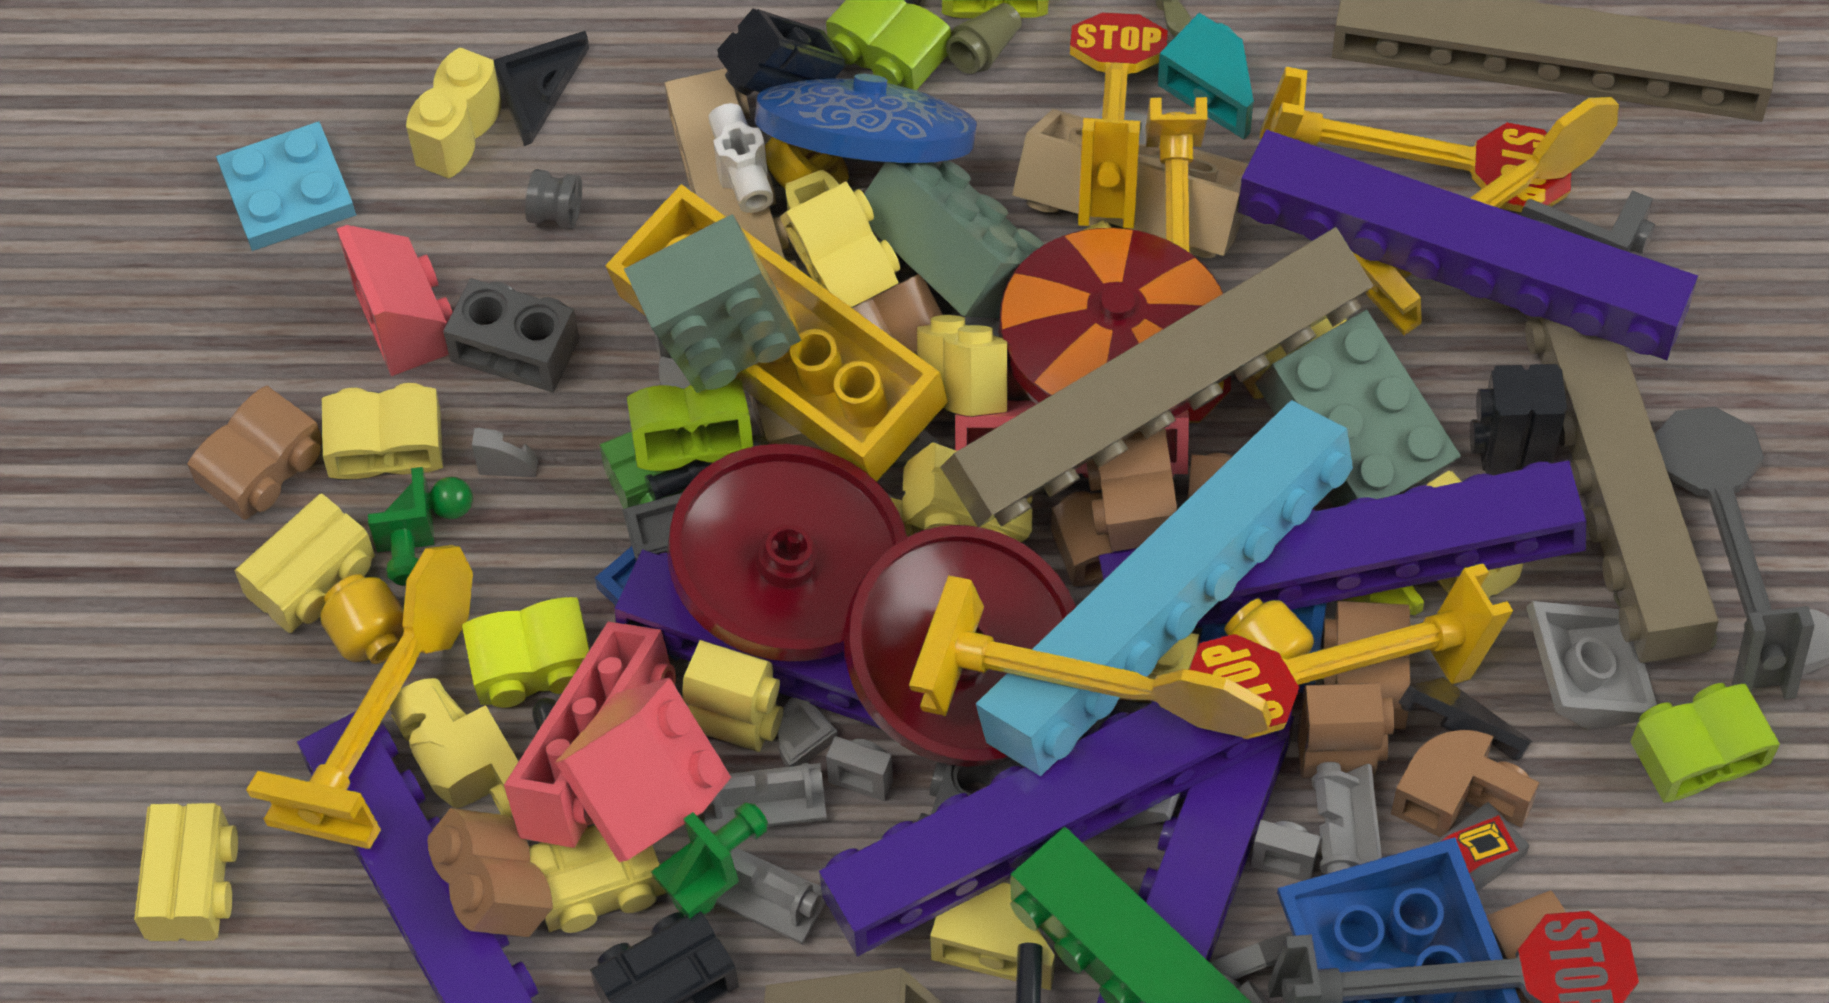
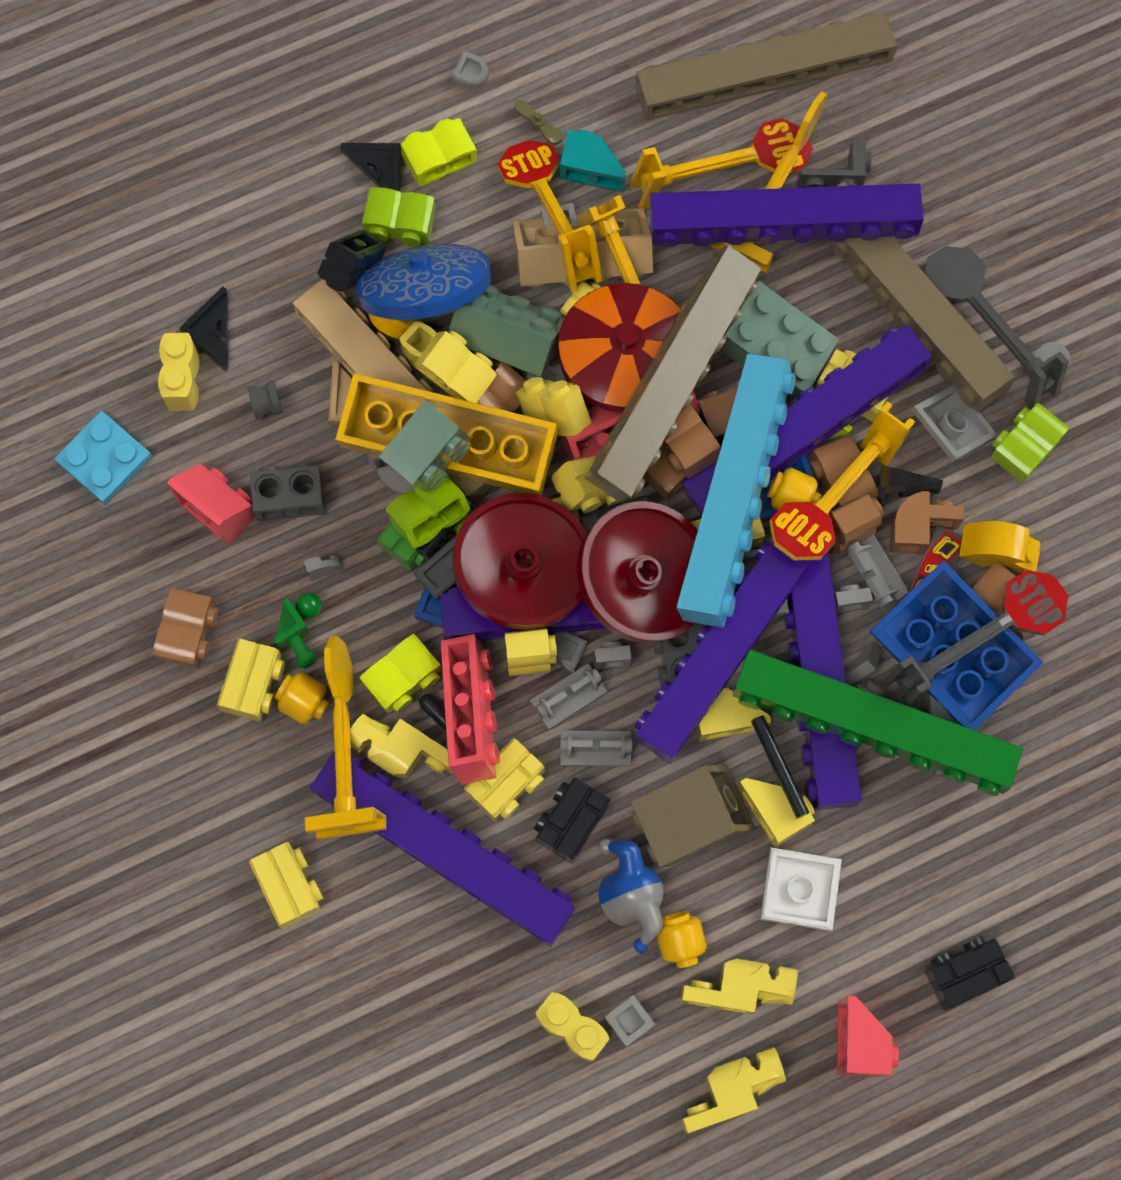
camera: 30 degrees left, 15 degrees up
light yellow brick [322,383,443,479] -> none
medium nougat brick [428,808,553,937] -> none
coral slope [555,677,731,862] -> none
green piece [651,802,768,919] -> none
white axle [709,103,773,213] -> none
yellow piece [909,575,1272,737] -> none
olive cone [946,3,1022,74] -> none
black brick [1469,364,1567,475] -> none
none -> yellow brick [959,521,1041,573]

